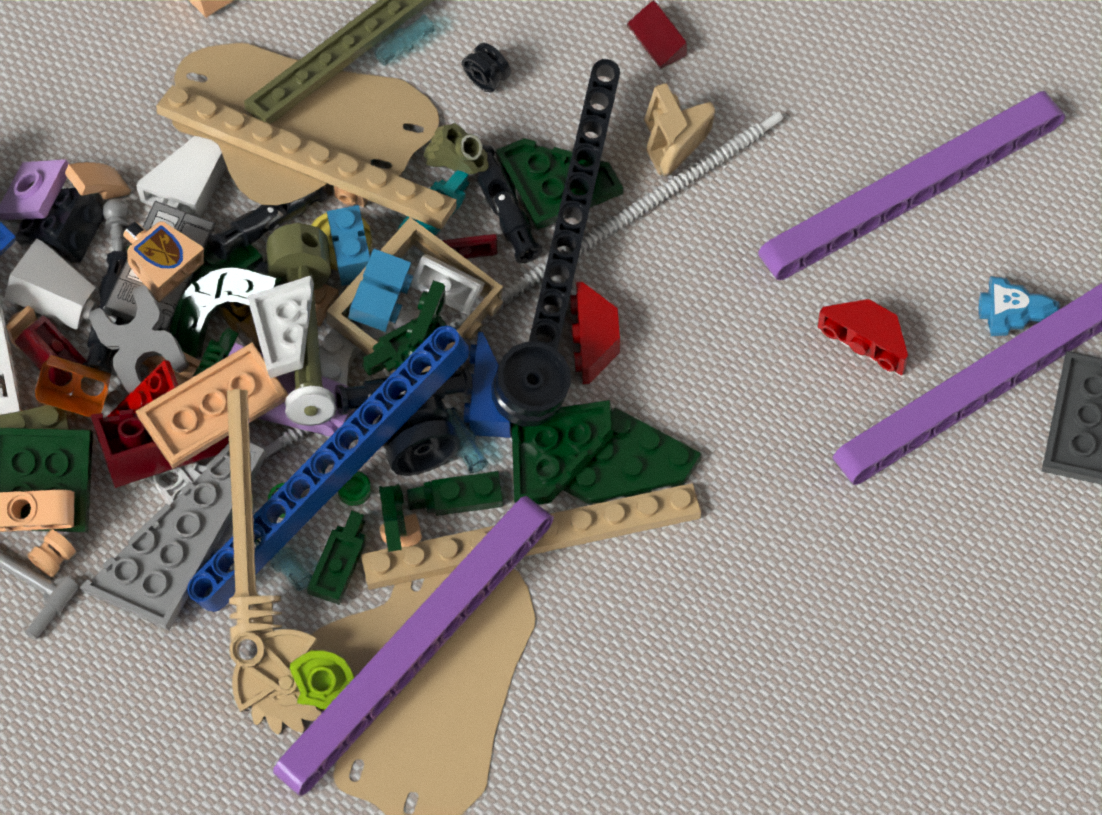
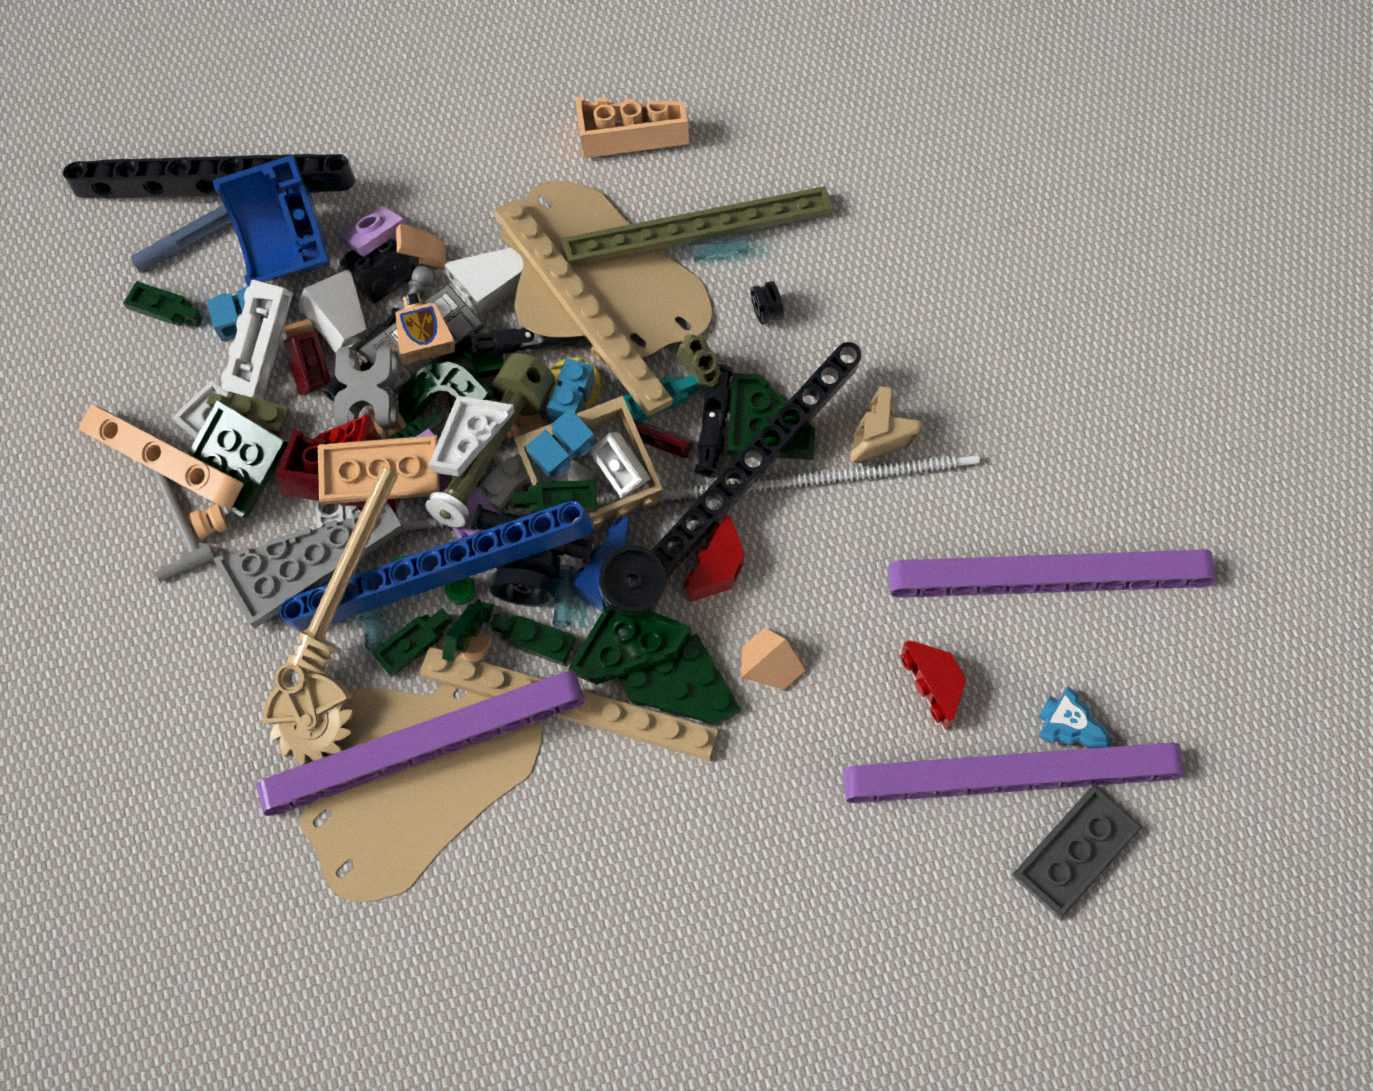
camera: 30 degrees right, 5 degrees up
orange piece [35,355,111,417] -> none
lime animal [290,650,354,710] -> none
dark green hinge [395,280,445,368] -> none
dark red slope [627,0,687,69] -> none
none -> light nougat slope [741,628,805,691]

